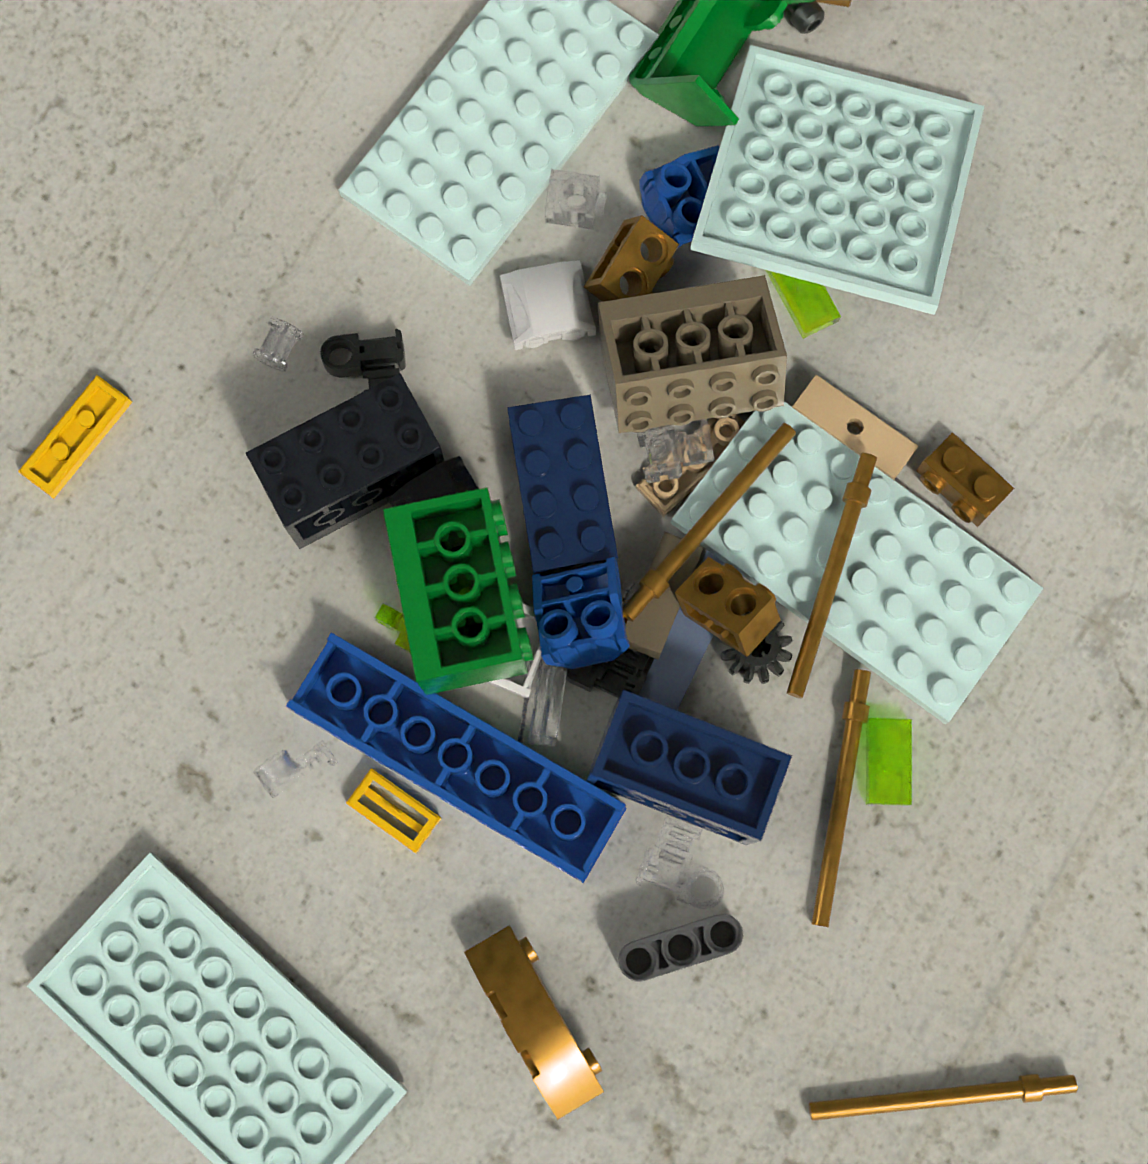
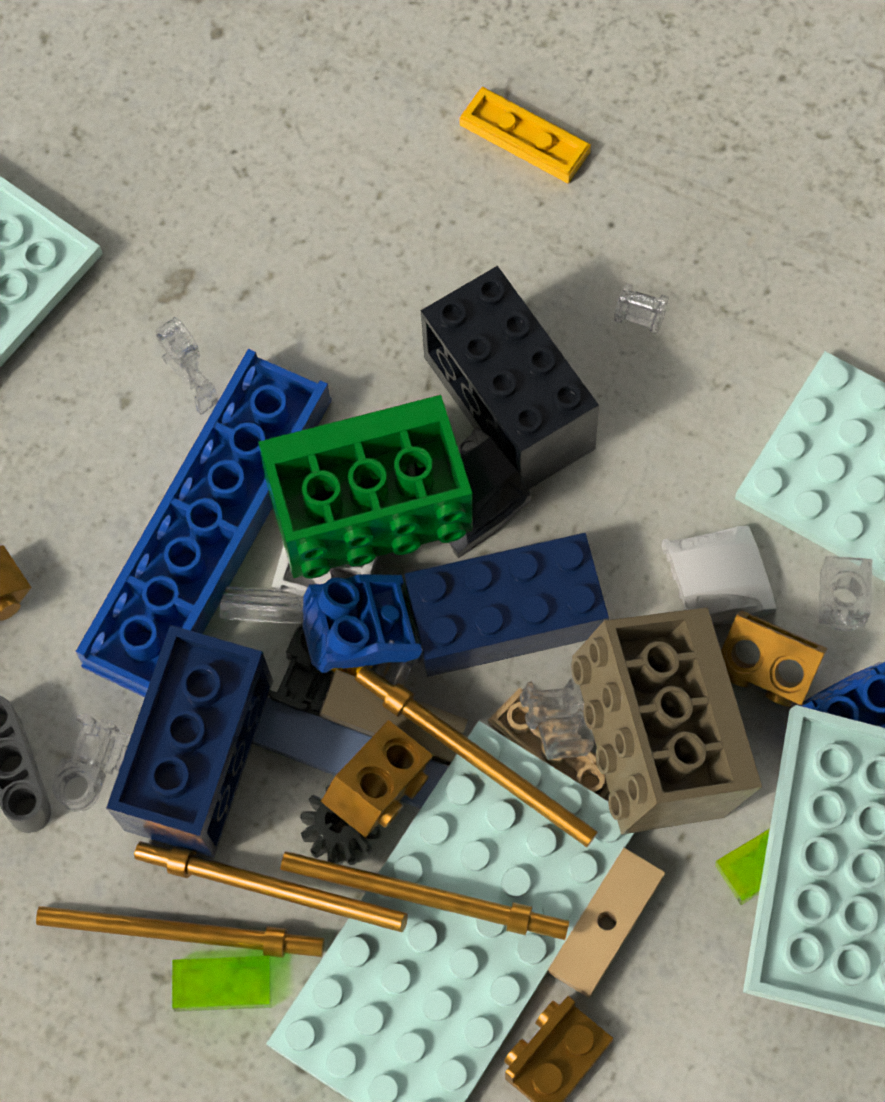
camera: 90 degrees right, 10 degrees down
pearl dark grey piece [320,329,406,391] -> none
yellow tile [346,768,442,854] -> none
none -> pearl gold bar [134,841,408,933]

